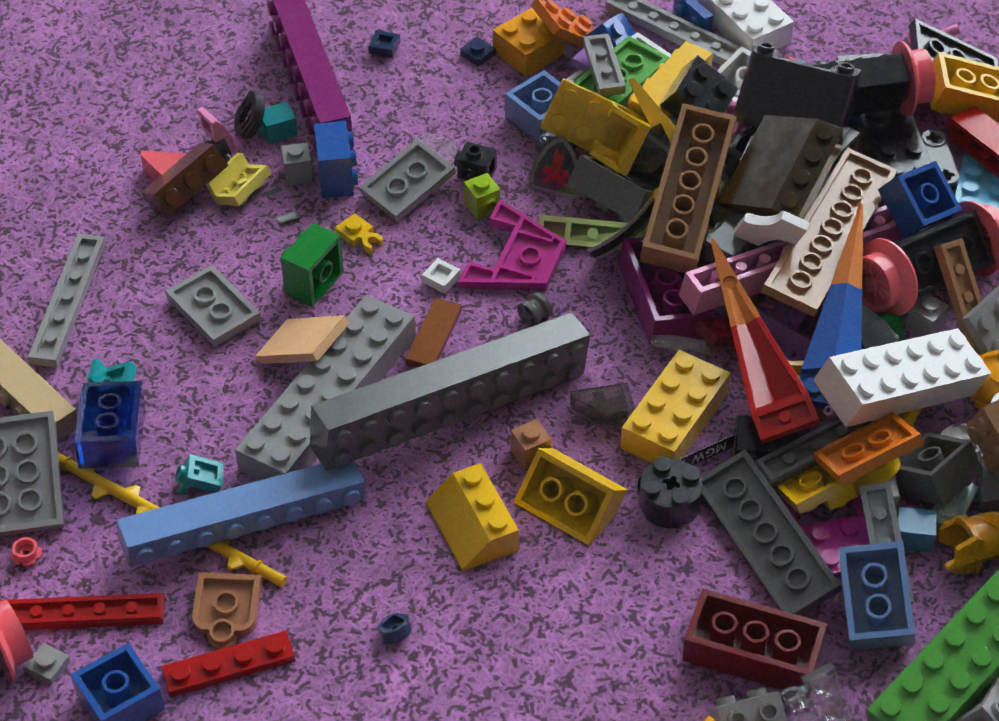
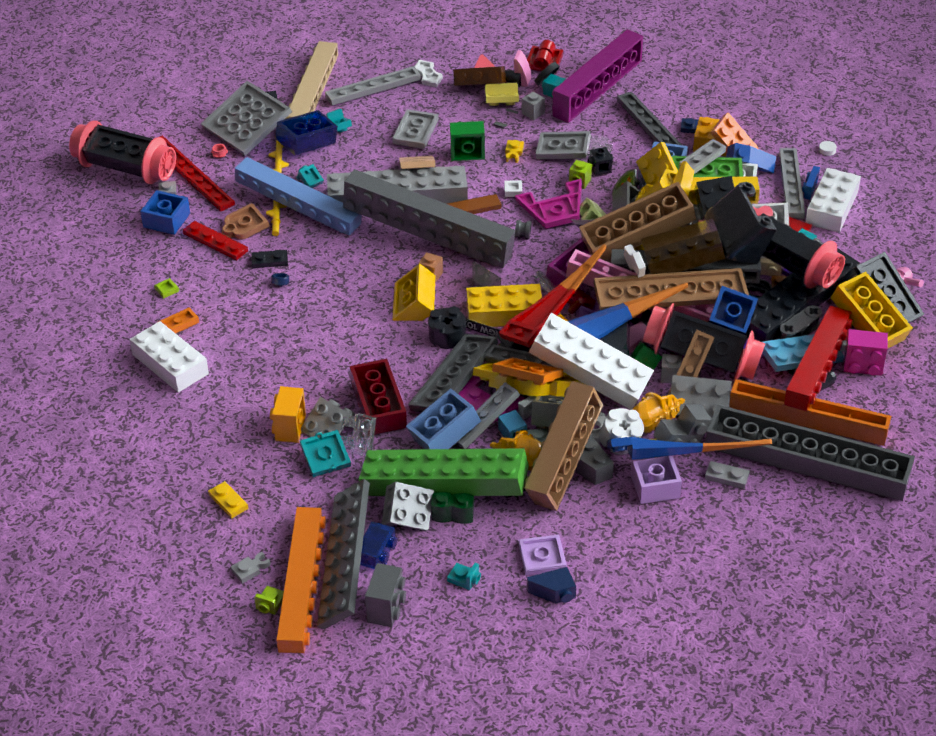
camera: 55 degrees right, 5 degrees down
blue brick [314,121,358,198] -> none
dark blue plate [368,30,401,58] -> none
yellow slope [426,463,519,572] -> none
none -> black plate [251,250,288,268]
none -> white tile [414,60,443,87]
none -> red plate [527,40,563,73]
none -> dark grey plate [617,91,682,145]

